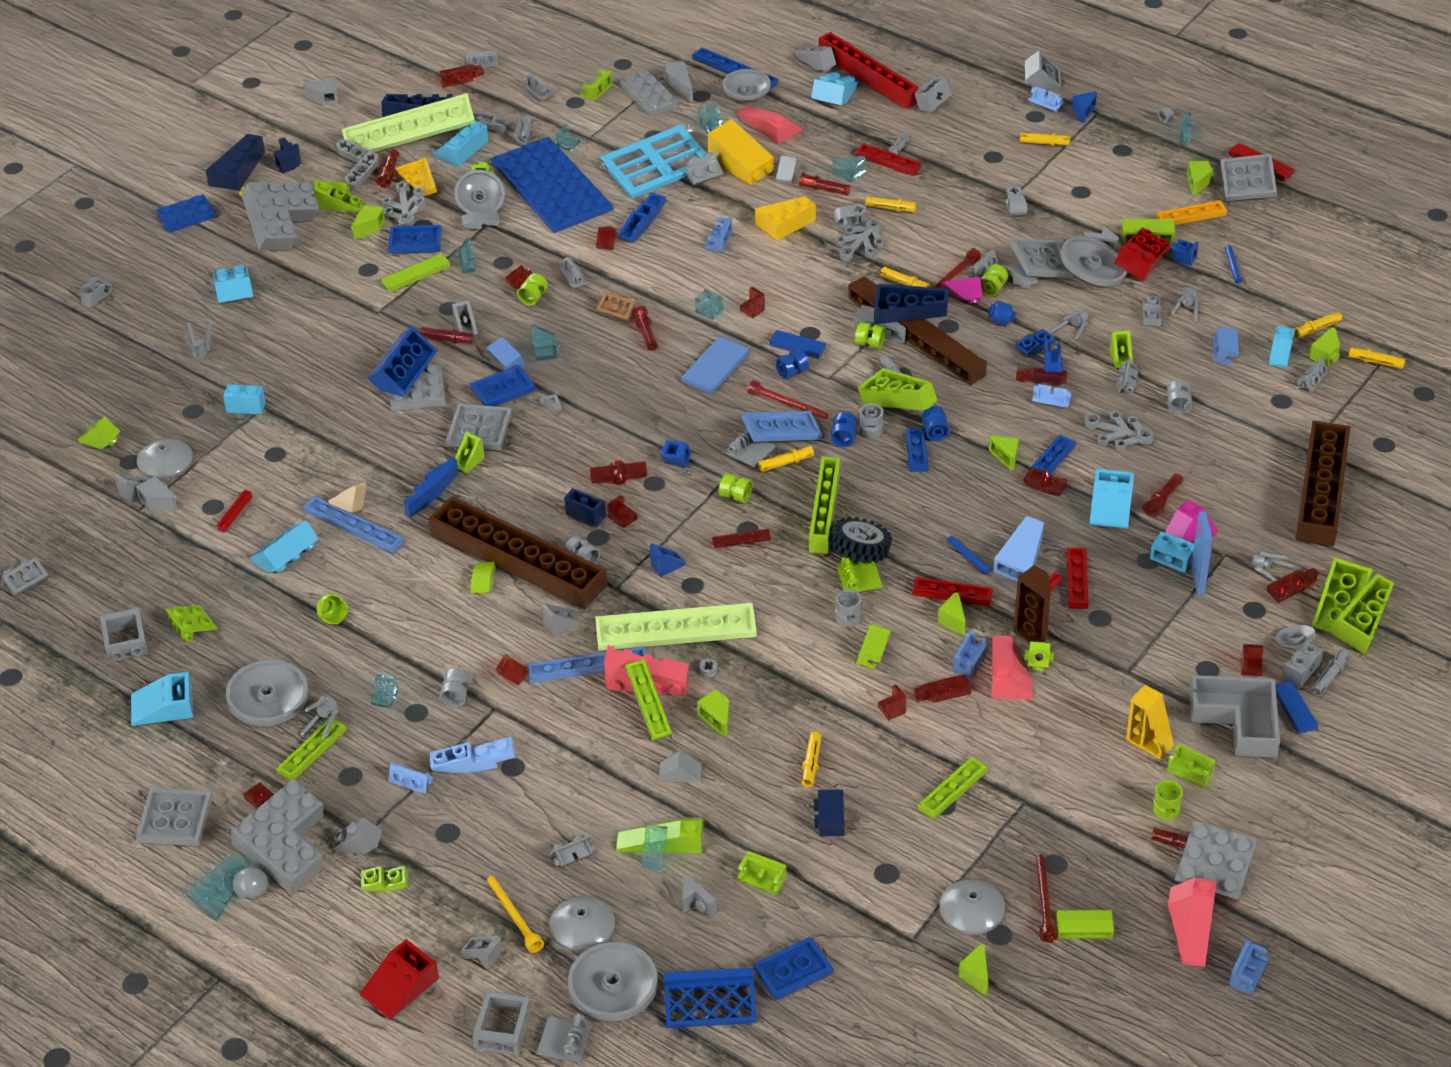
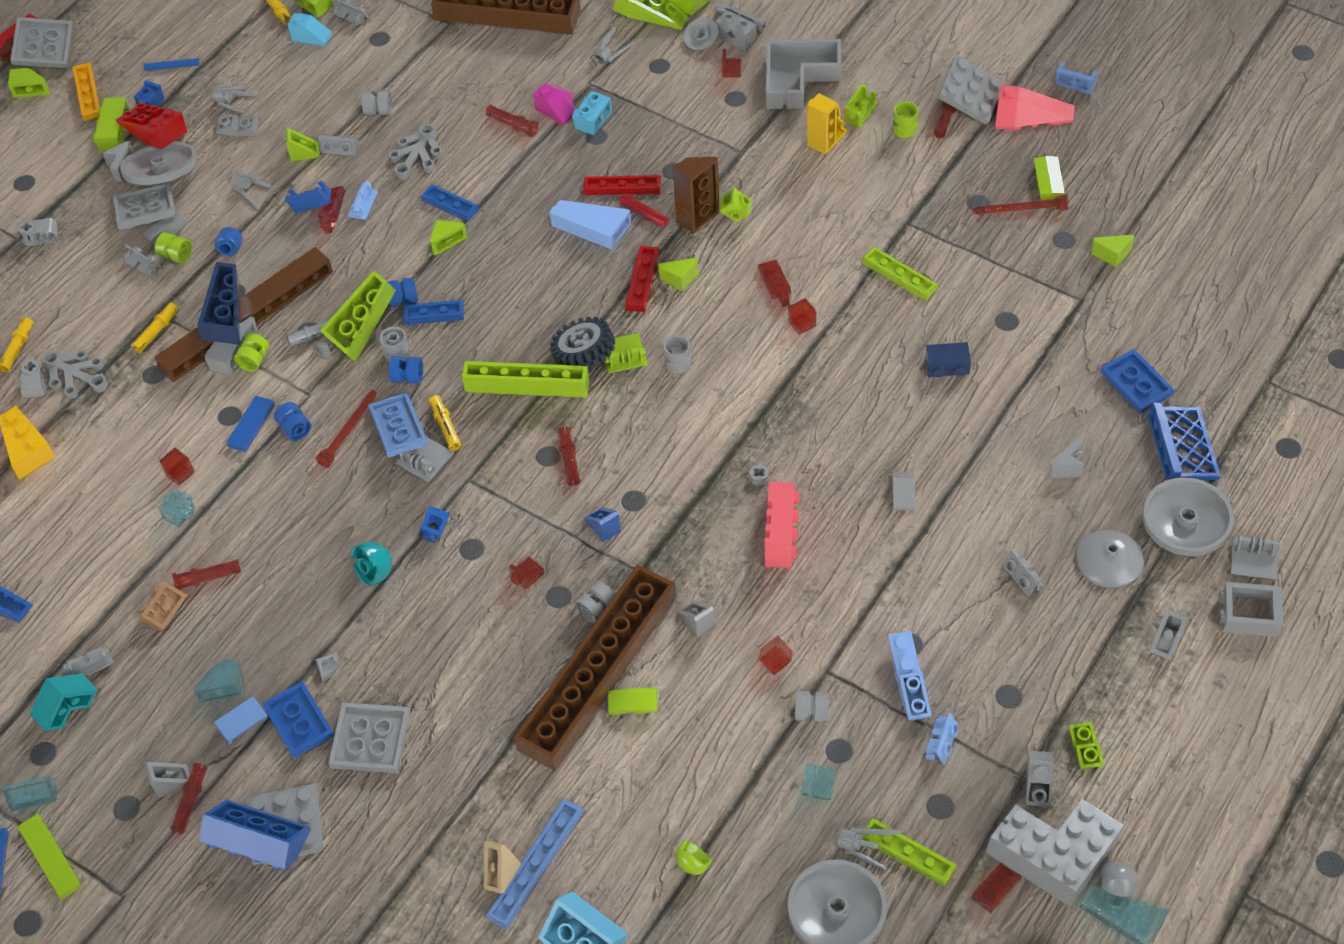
camera: 90 degrees left, 10 degrees up
red slope [360,939,439,1020] -> none
blue slope [403,457,458,517] -> none
lime slope [455,431,485,473] -> none
yellow piece [487,876,544,953] -> none
clear red bracket [505,264,533,291] -> none
lime wheel [517,273,548,306] -> none
medium blue tile [527,646,647,683] -> none
dark blue brick [564,488,606,527] -> none
clear red piece [589,460,647,485] -> none
yellowish green plate [595,603,757,651] -> none
clear red bracket [596,226,617,250] -> none
lime wedge [616,817,704,854] -> none
lime tile [625,659,672,741] -> none
clear light blue slope [642,824,668,871] -> none
medium blue tile [681,336,750,394] -> none
lime slope [697,689,730,738] -> none
medium blue hinge [705,217,732,252] -> none
lime wheel [719,473,753,503] -> none
lime hinge [737,850,787,895] -> none
yellow pin [801,732,822,787] -> none
lime hinge [856,624,891,668] -> none
clear red piece [932,248,981,288] -> none
light grey dish [939,879,1005,935] -> none
dark pink slope [942,277,983,304] -> none
blue bar [947,536,991,575] -> none
medium blue hinge [953,631,988,679] -> none
coral wedge [991,635,1032,699] -> none
blue slope [1015,328,1055,356] -> none
clear red slope [1023,468,1067,496] -> none
medium azure slope [1089,469,1134,529] -> none
medium blue tile [1191,512,1213,595] -> none
medium blue hinge [1213,326,1239,364] -> none
clear red hinge [1266,567,1319,603] -> none
blue tile [1275,680,1318,734] -> none
none -> teal brick [29,673,97,731]
none -> teal cylinder [350,541,392,586]

